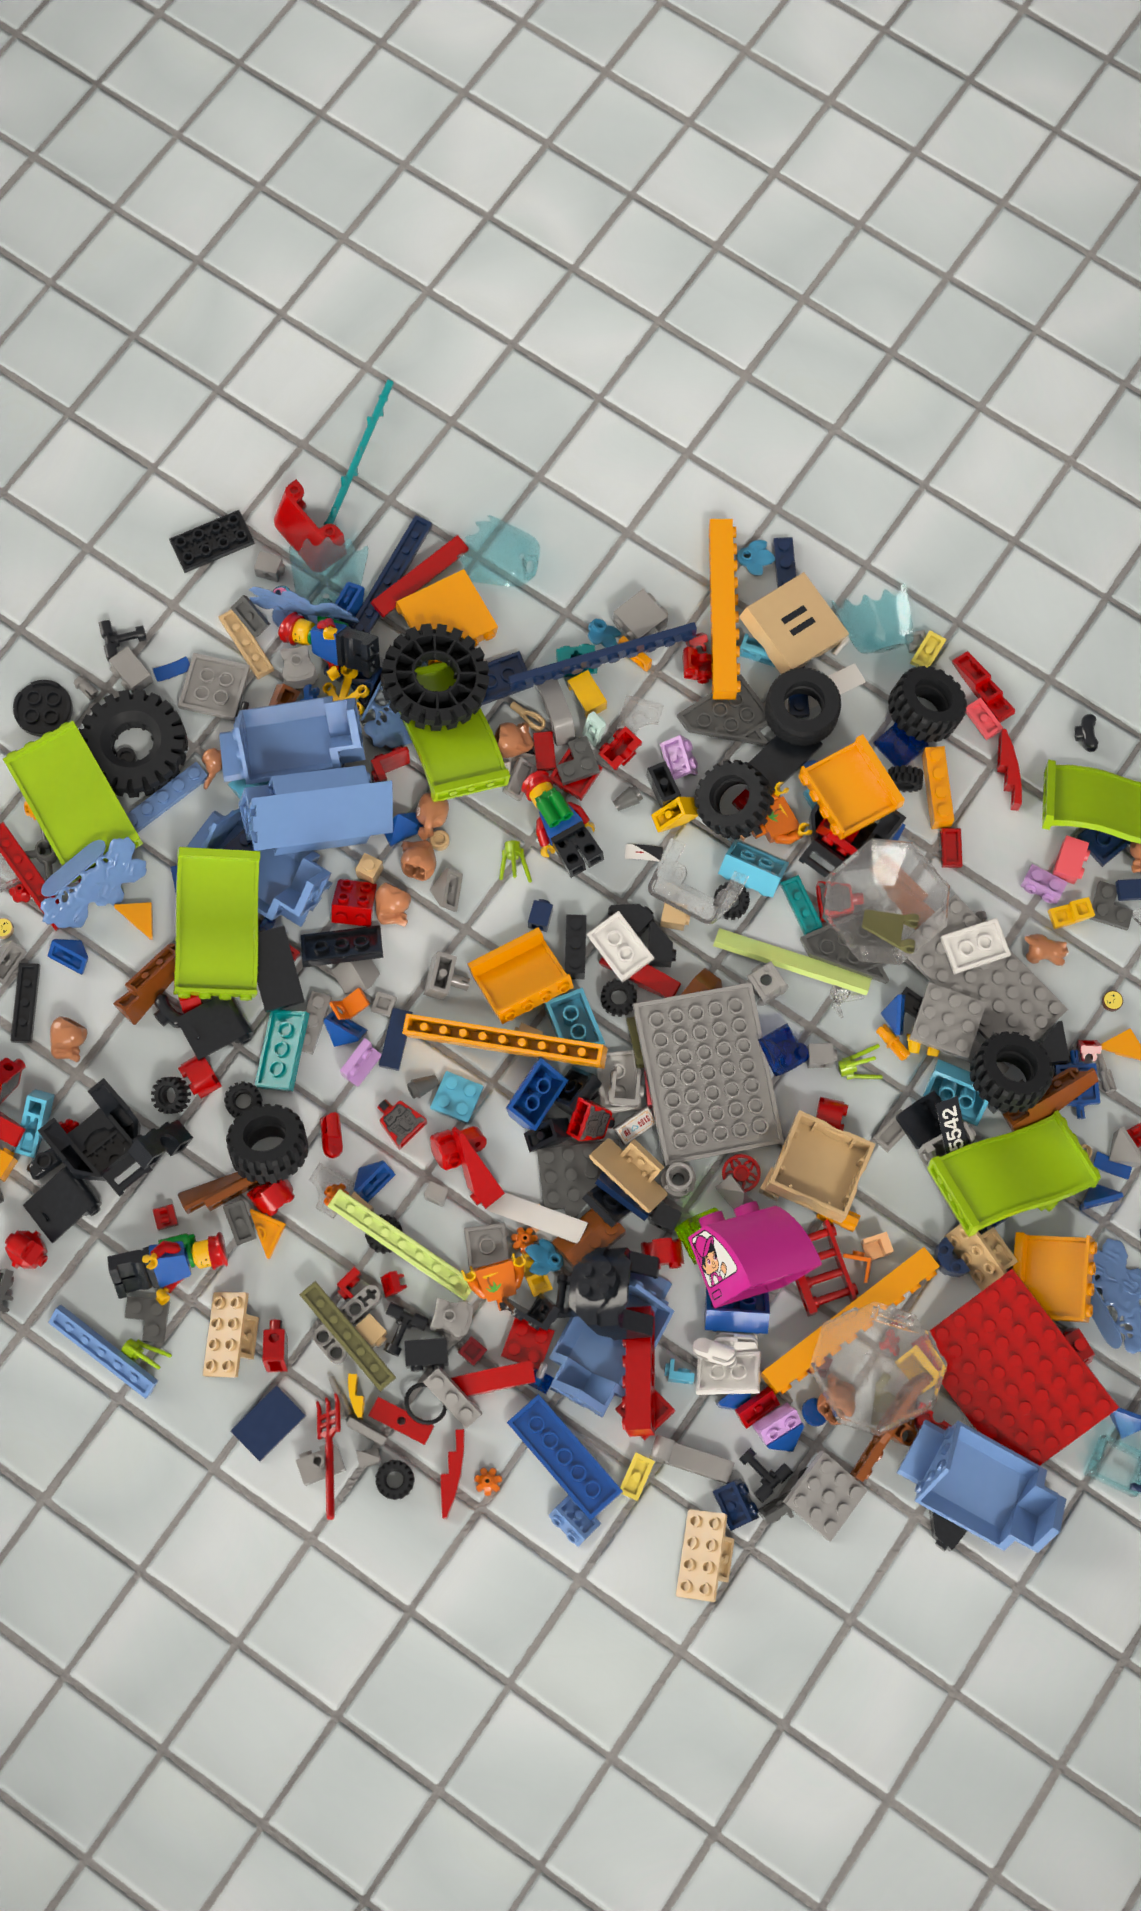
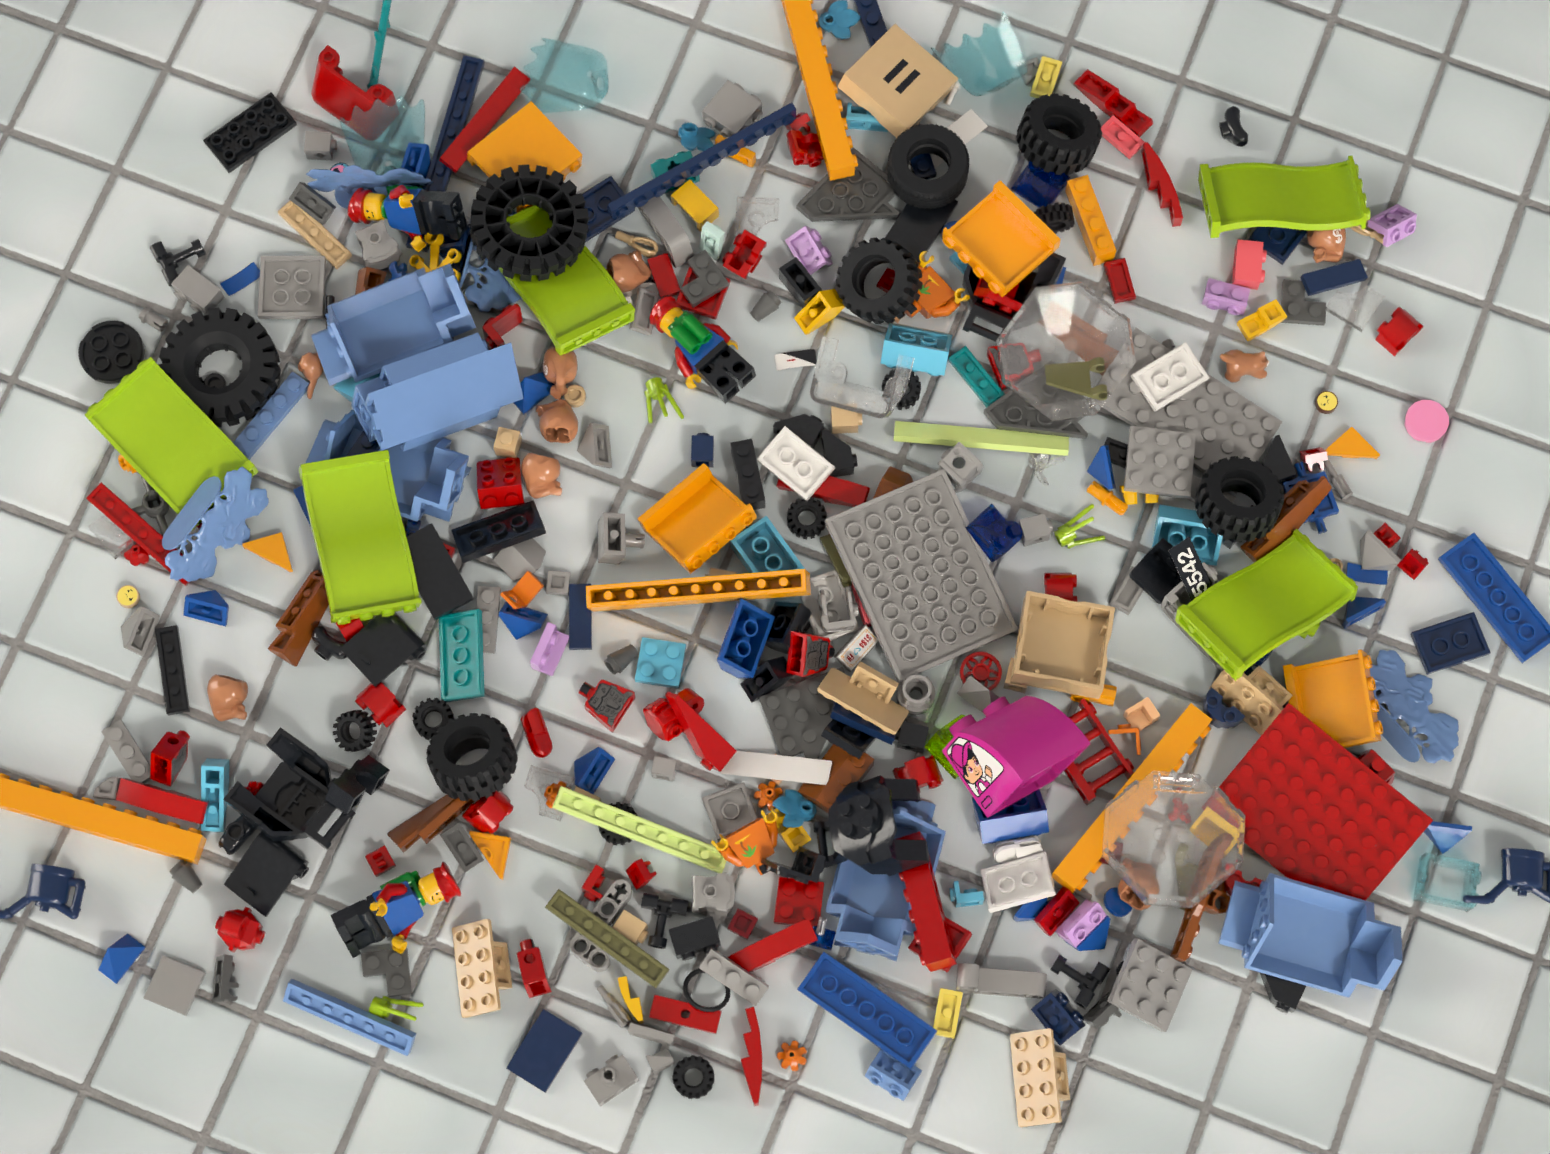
camera: 10 degrees left, 0 degrees up
red piece [316,1393,341,1520] -> none
white arm [692,1338,737,1368] -> none

